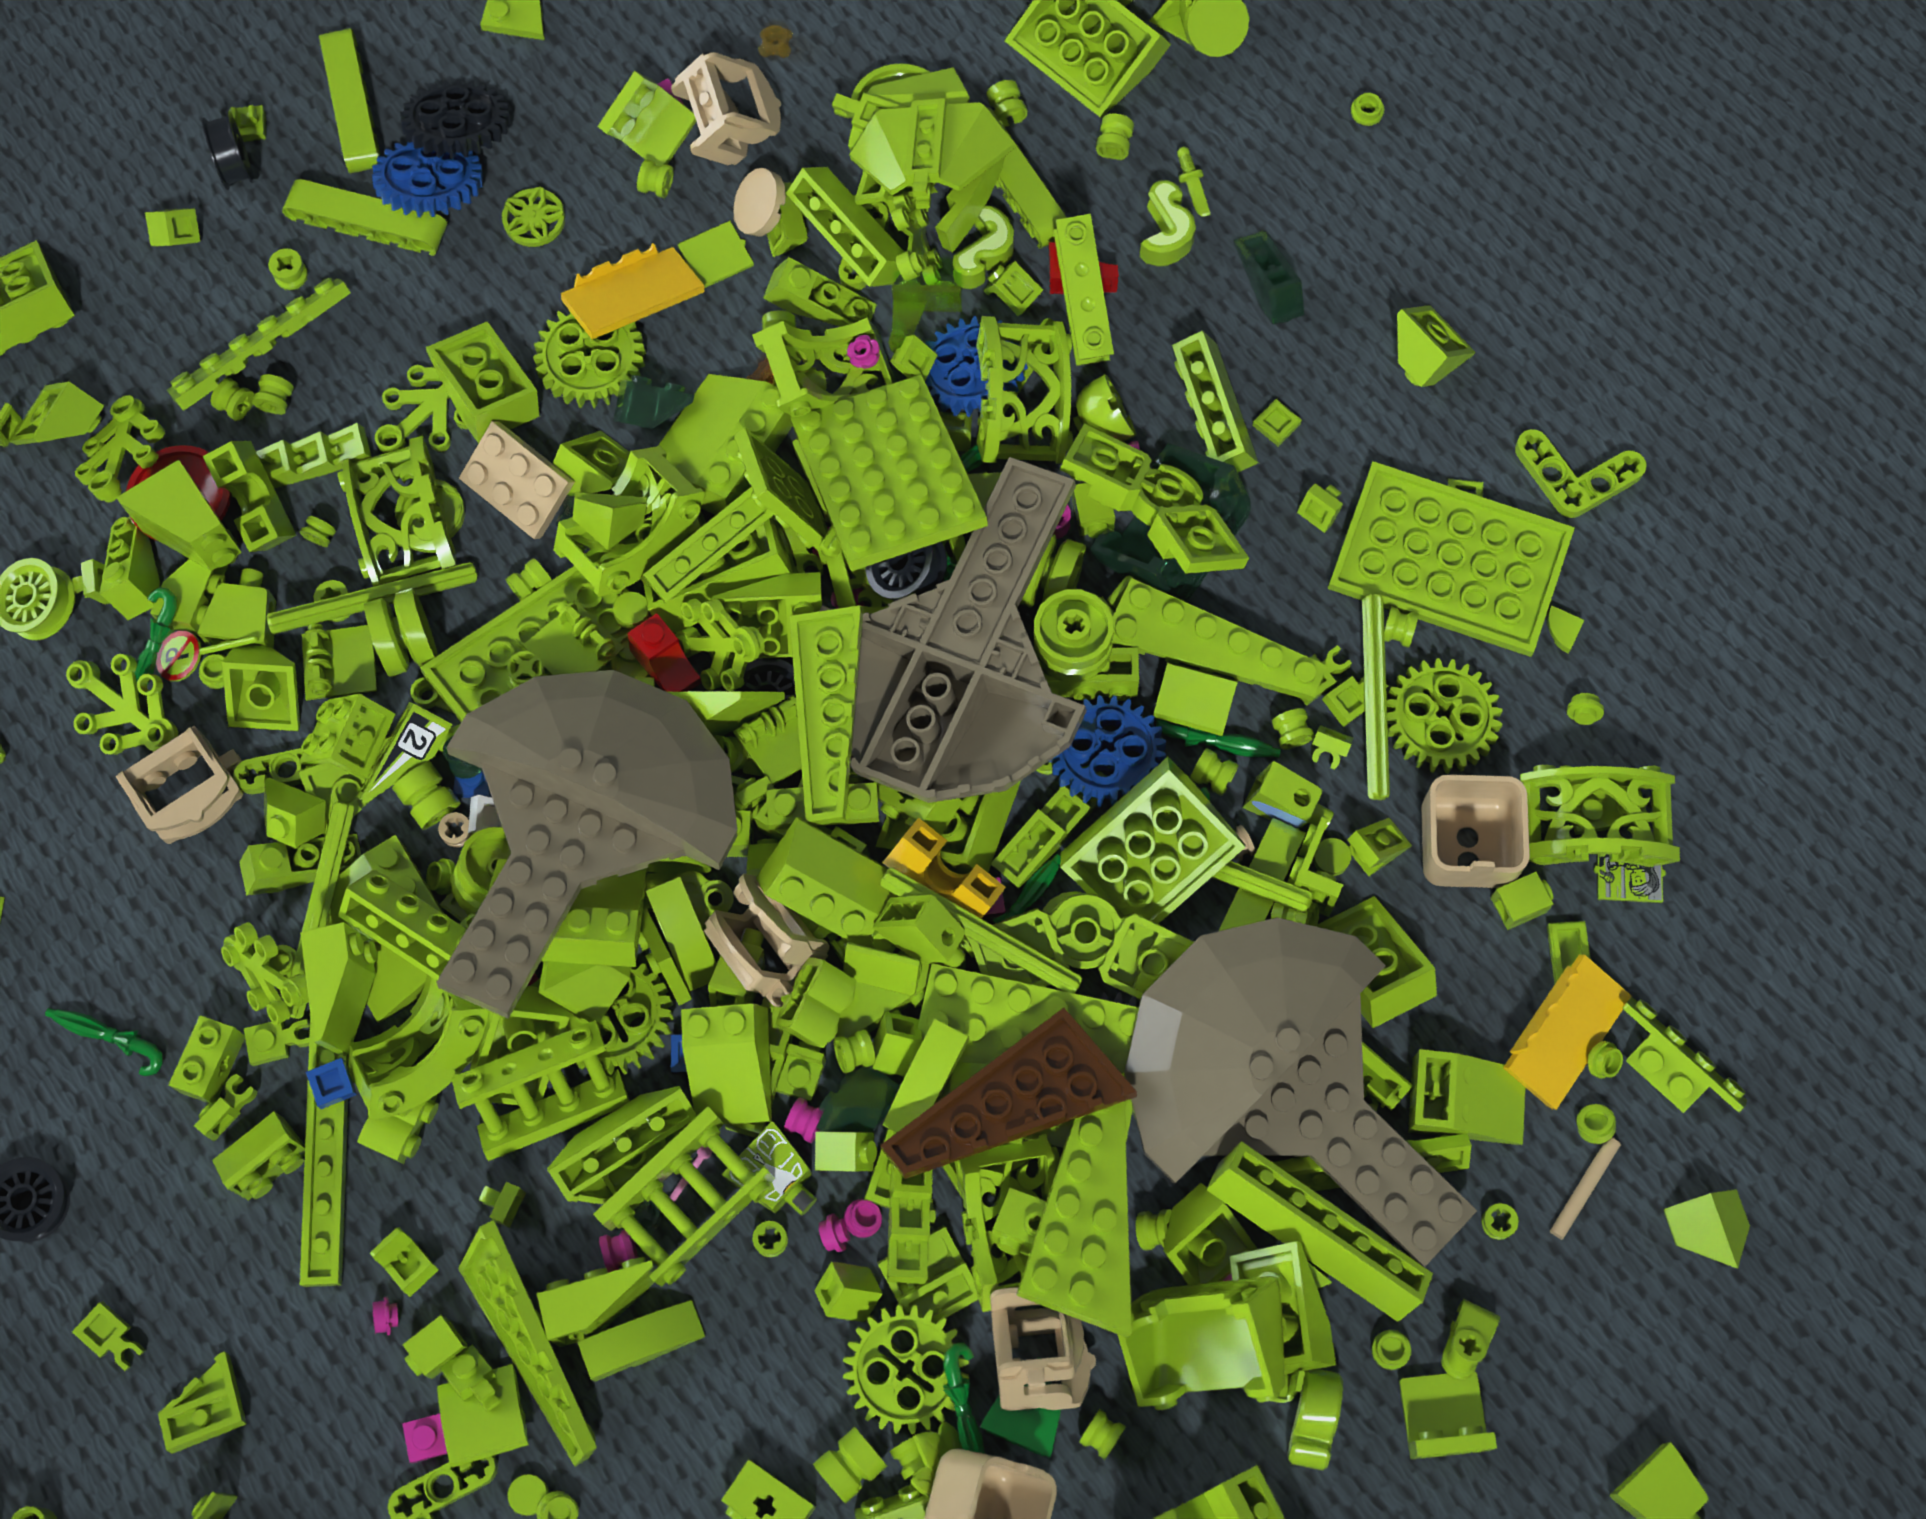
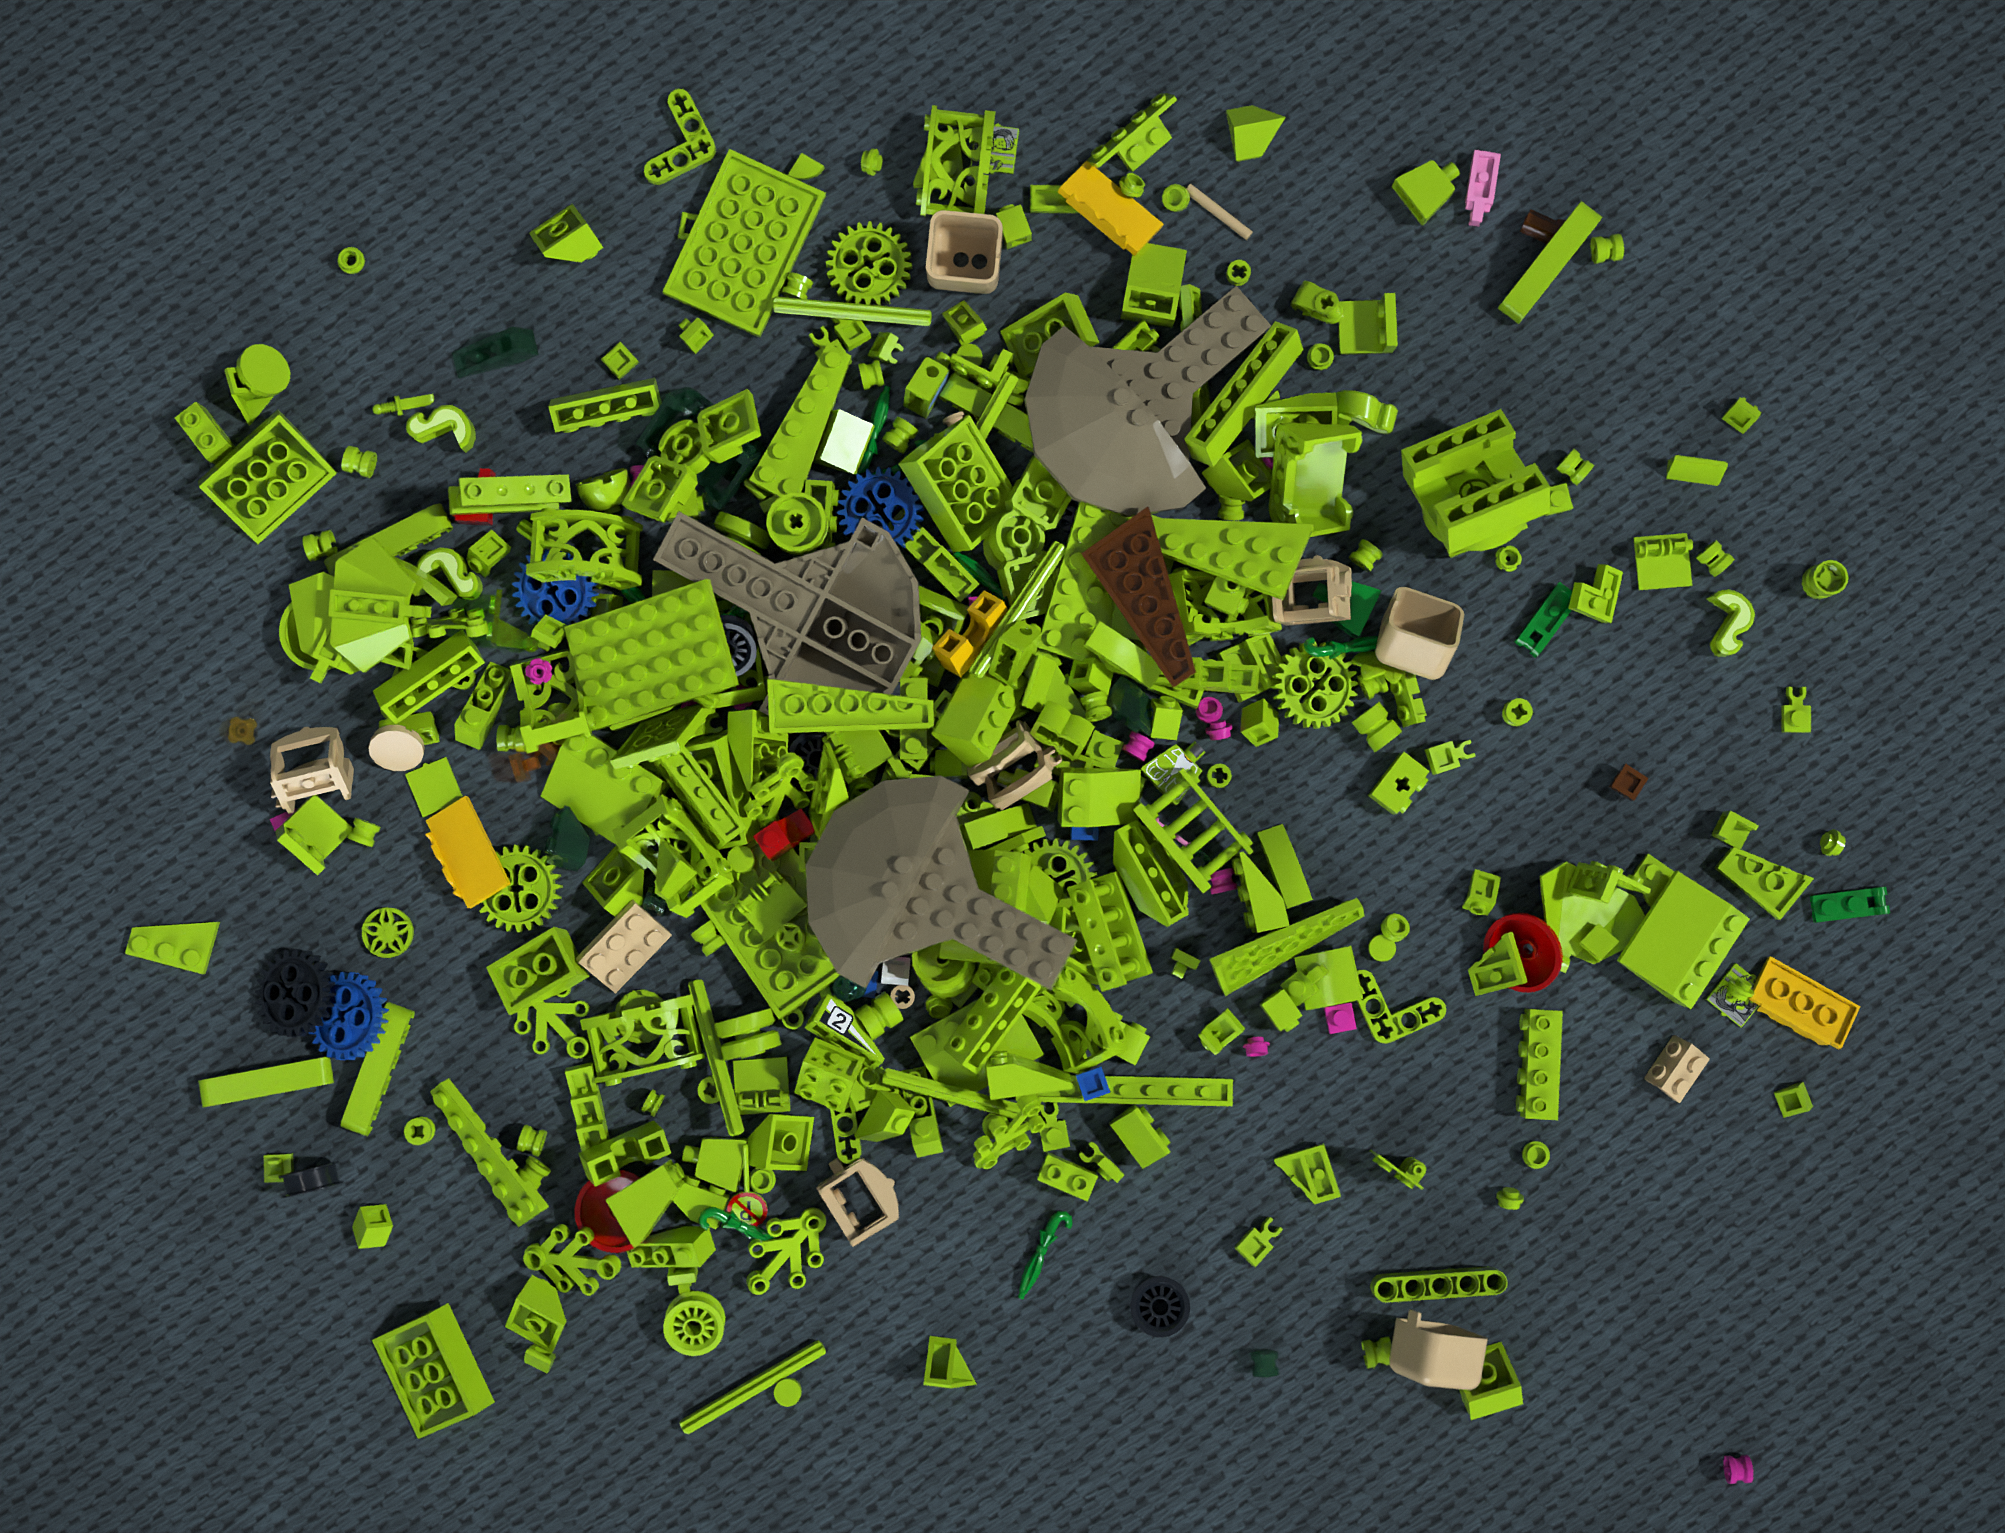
camera: 90 degrees left, 15 degrees up
none -> clear orange tile [508,753,541,783]

